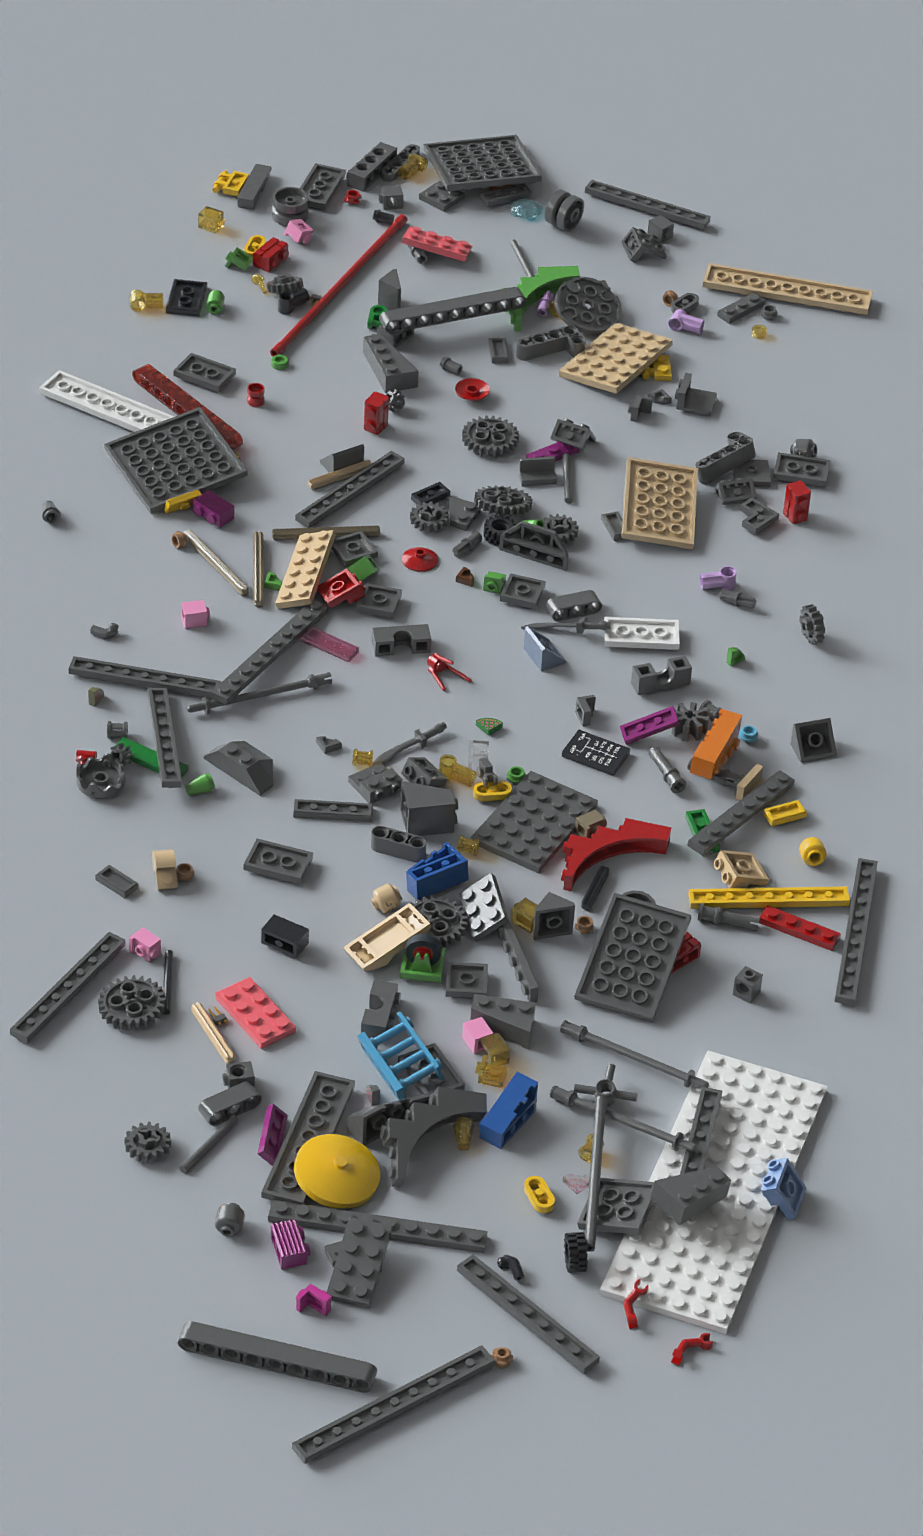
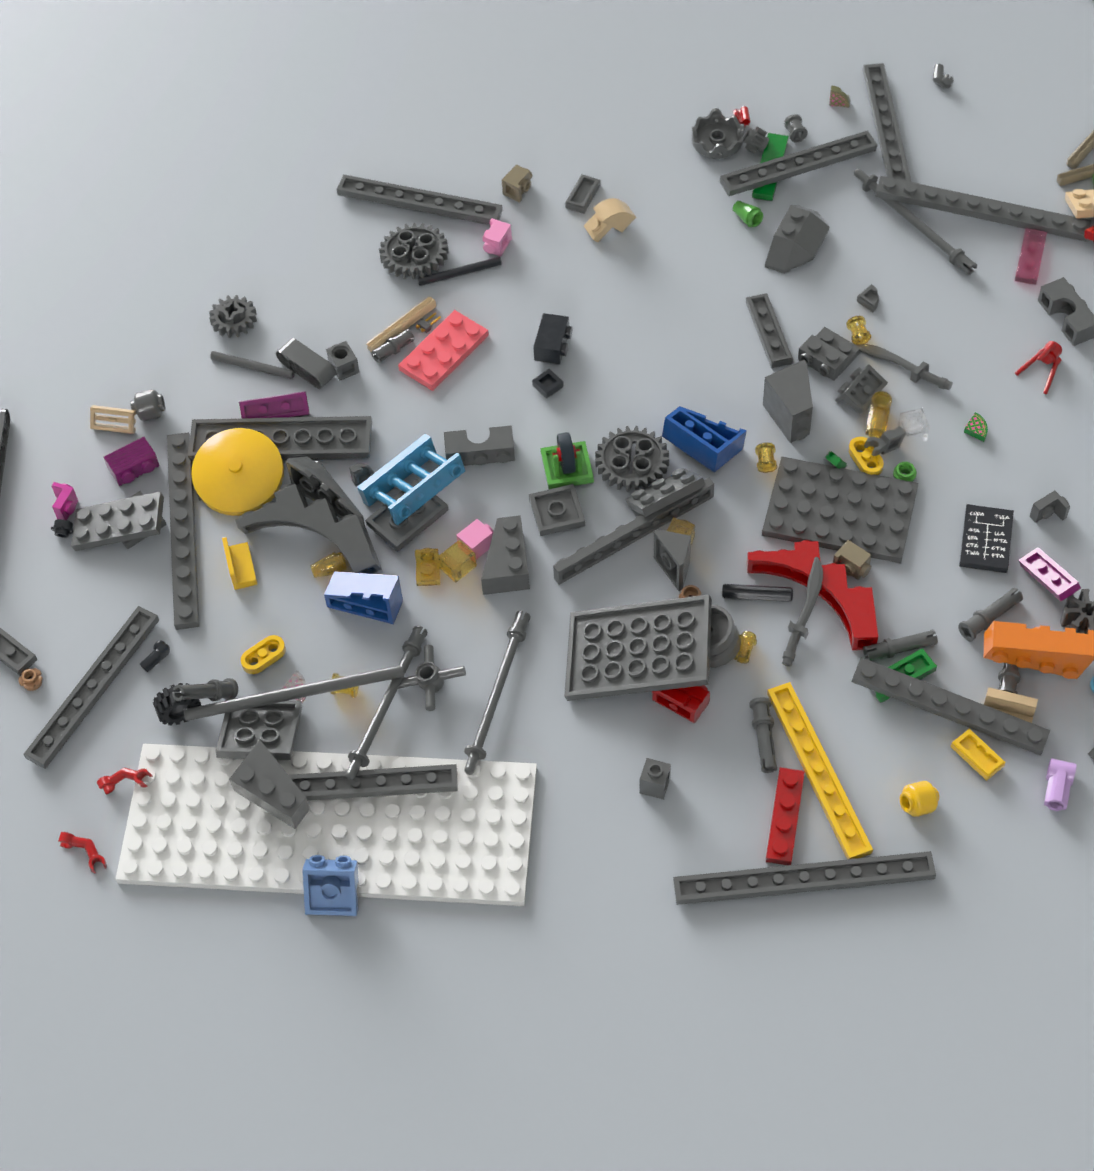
camera: 80 degrees right, 15 degrees up
medium nougat plate [176,863,195,881] -> none
bright pink brick [181,600,210,629] -> none
dark grey plate [243,838,313,884] -> none
tan slope [343,903,432,972] -> none
dark grey beam [371,826,427,863] -> none
tan head [371,883,402,913] -> none
tan plate [714,850,769,888] -> none
none -> black plate [51,519,73,538]
none -> tan tile [90,405,136,434]
none -> dark grey pin [172,678,239,701]
none -> yellow panel [222,537,258,590]
none -> dark grey pin [371,329,414,363]
none -> dark tan brick [502,164,533,203]
none -> black plate [532,369,564,399]
none -> dark grey sword [782,557,823,666]
none -> green tile [825,451,847,469]
none -> dark grey pin [863,629,938,661]
none -> lavender piece [1044,758,1077,811]

